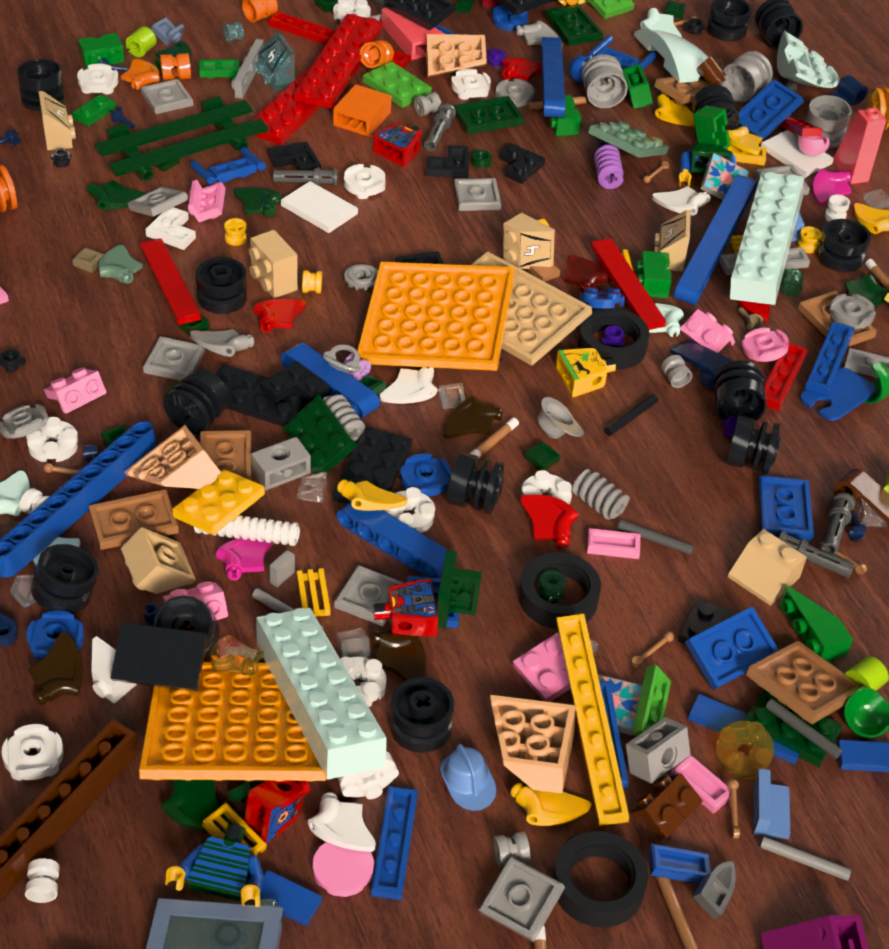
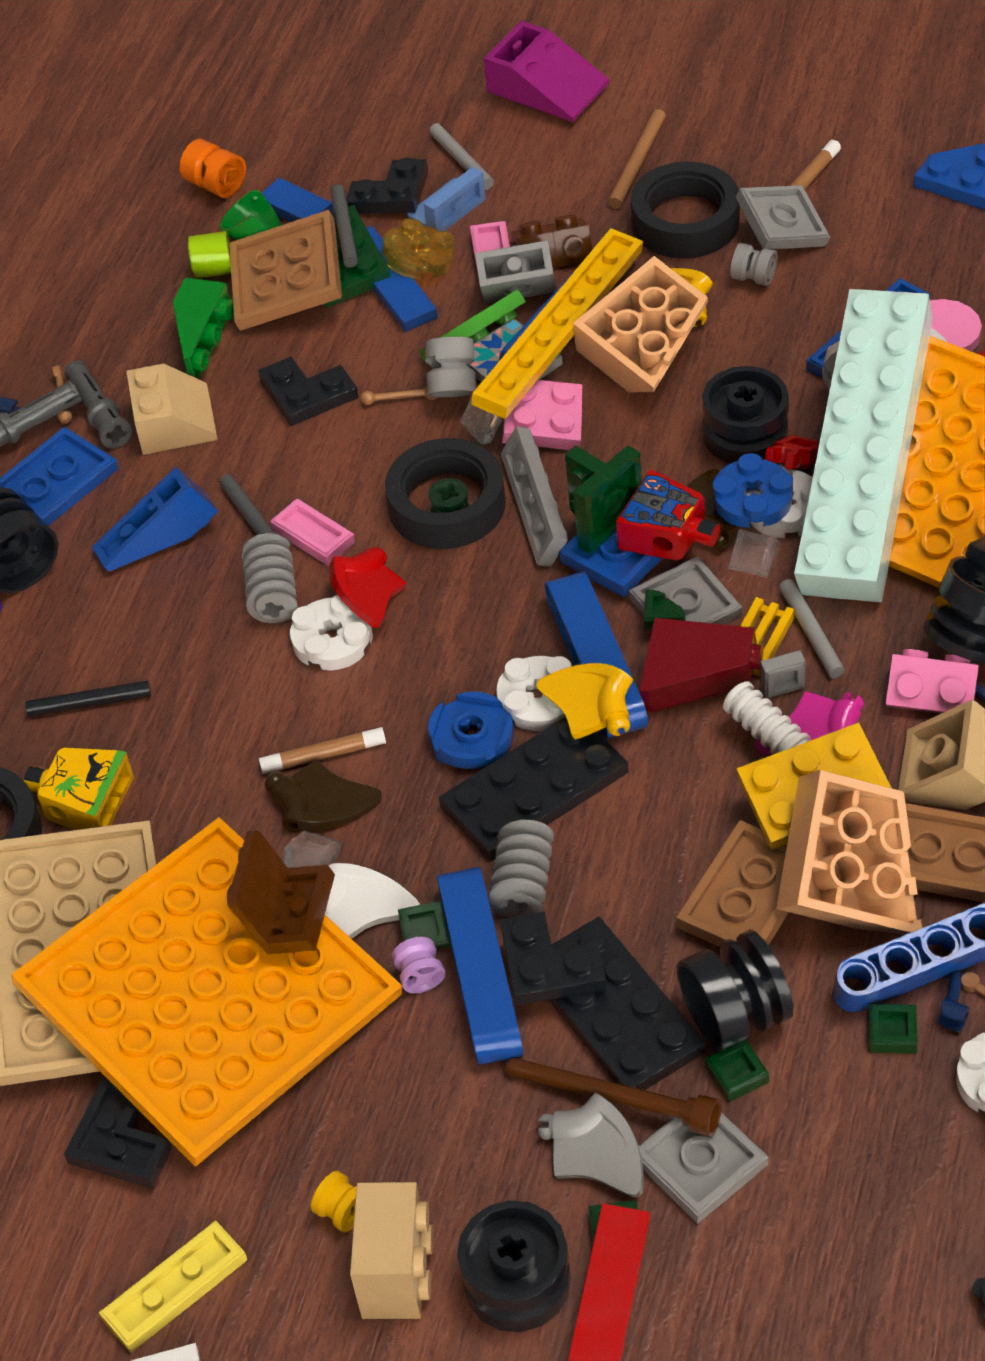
camera: 135 degrees left, 5 degrees up
bright pink bracket [44,367,106,413] -> none
clear yellow arm [210,635,264,676] -> none
light grey brick [251,437,311,491] -> none
red arm [253,299,307,333] -> none
dark green plate [283,394,358,478] -> none
clear slope [297,472,327,502] -> none
light grey piece [323,345,361,373] -> none
light grey gear [344,264,378,291] -> none
medium blue piece [440,744,497,811] -> none
black wheel [447,452,504,514] -> none
dark green tile [525,442,560,471] -> none
light grey piece [537,397,584,439] -> none
blue tile [648,844,711,884] -> none
blue plate [685,606,779,690] -> none
dark grey plate [692,861,736,919] -> none
medium nougat hinge [727,779,740,839] -> none
none -> blue slope [92,467,219,571]
none -> light yellow tile [99,1220,247,1354]
none -> reddish brown bracket [227,830,335,954]
none -> black plate [346,158,428,214]
none -> light grey wheel [425,337,476,397]
none -> light grey plate [501,426,568,567]
none -> reddish brown piece [505,1058,722,1137]
none -> dark red slope [639,618,763,712]
none -> dark green tile [644,589,686,630]
none -> blue plate [713,453,793,528]
none -> red plate [765,435,820,470]

